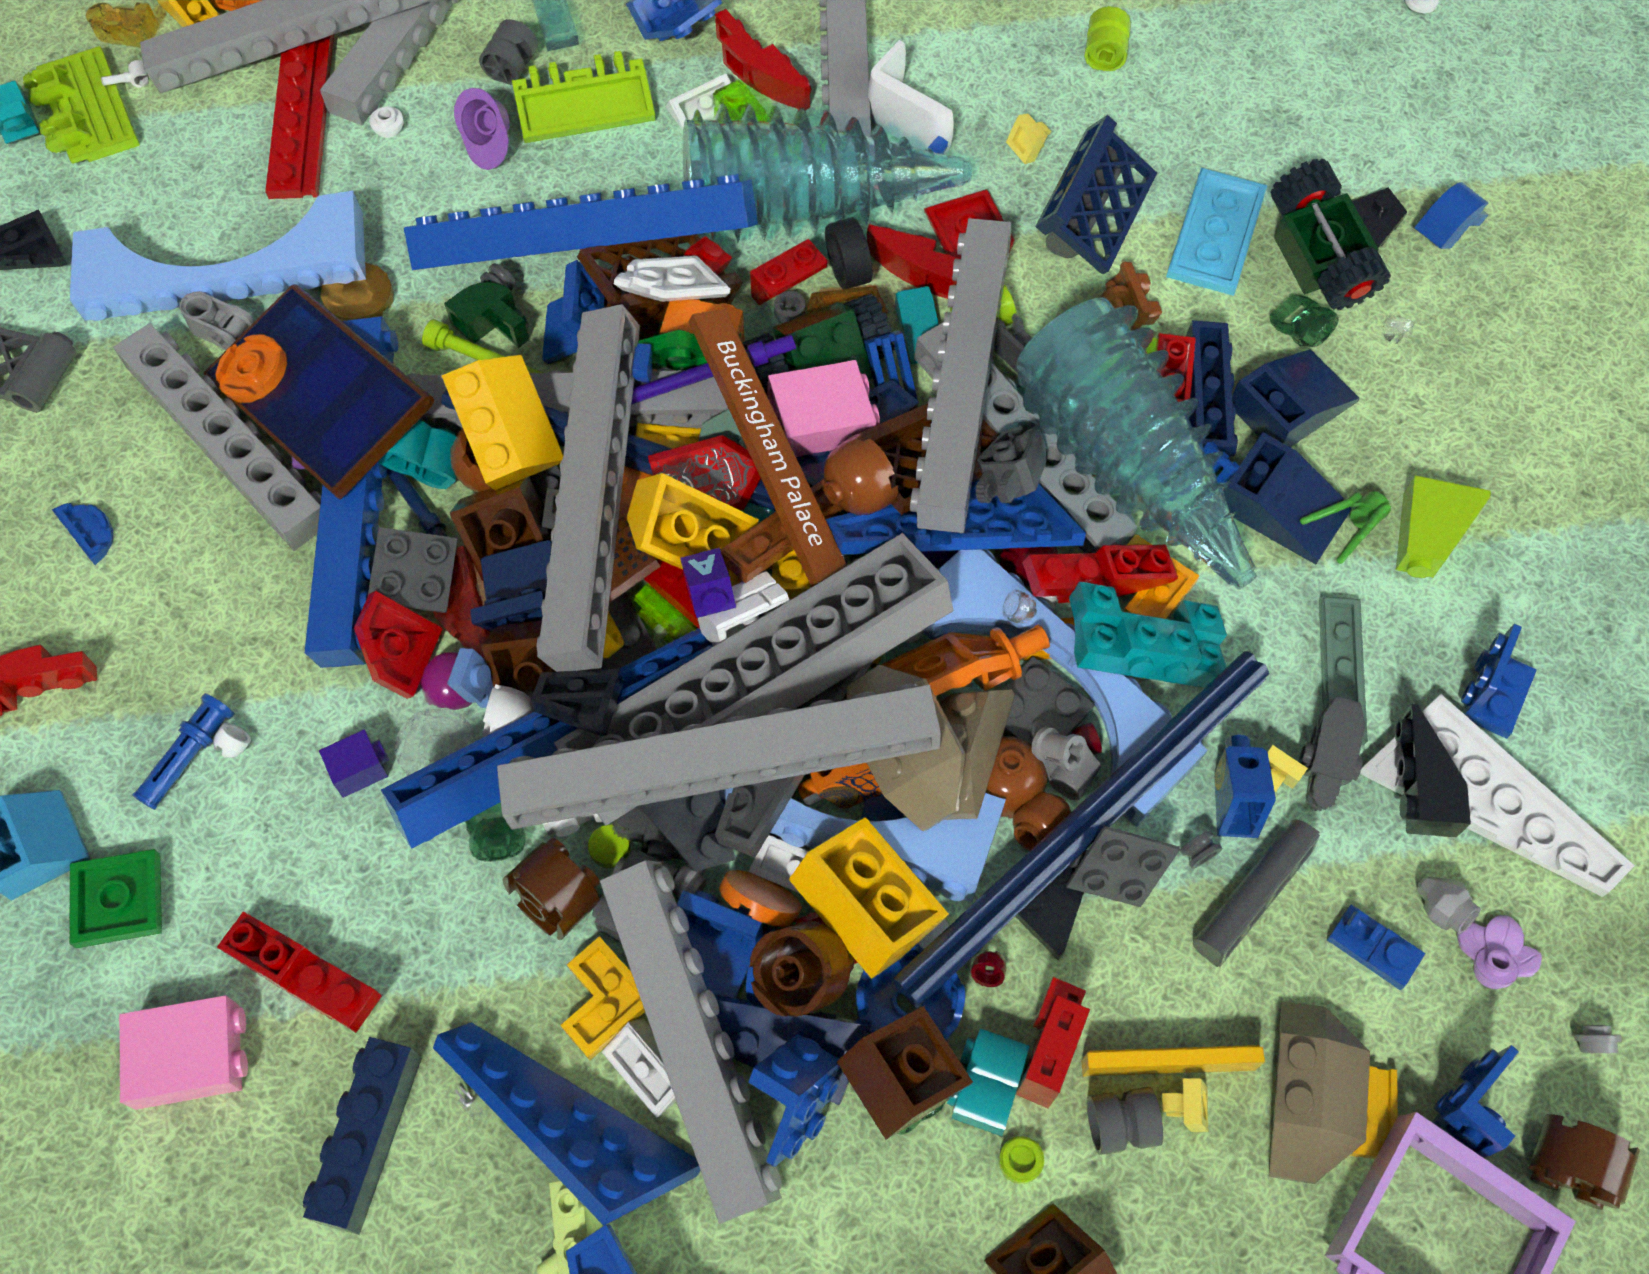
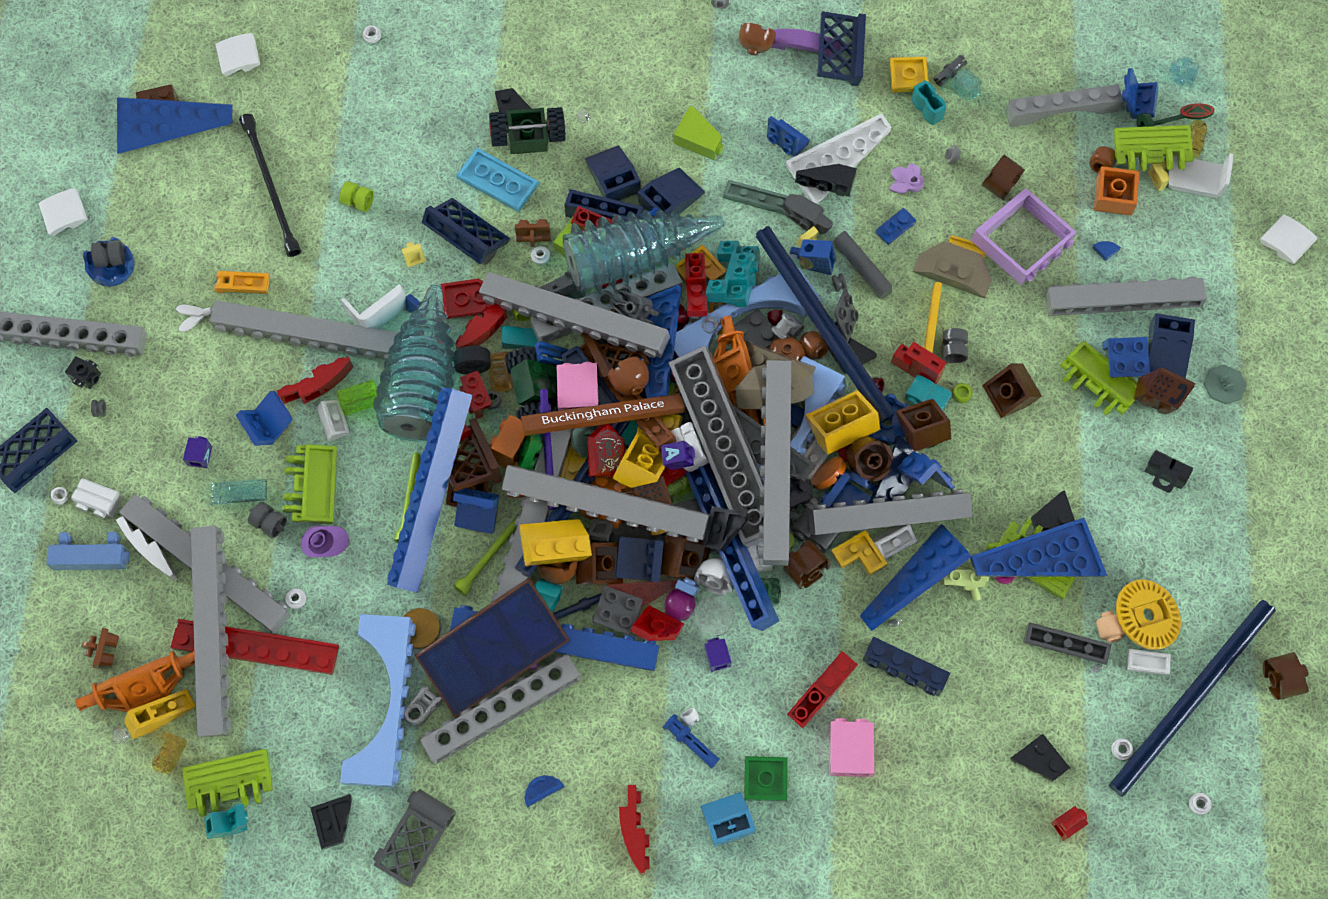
camera: 75 degrees left, 5 degrees up
white hand [101,60,149,88] -> none
orange tile [216,334,287,403] -> none
dark green brick [444,282,529,348] -> none
dark grey bush [480,263,516,290] -> none
white tile [614,256,730,302] -> none
blue tile [632,344,653,383] -> none
light yellow tile [1162,1078,1209,1132] -> none
clear green piece [1270,295,1339,347] -> none
bright green plant [1300,491,1391,564] -> none
blue brick [1414,182,1489,249] -> none
light grey rock [1417,877,1481,934] -> none
blue bracket [1432,1045,1519,1158] -> none

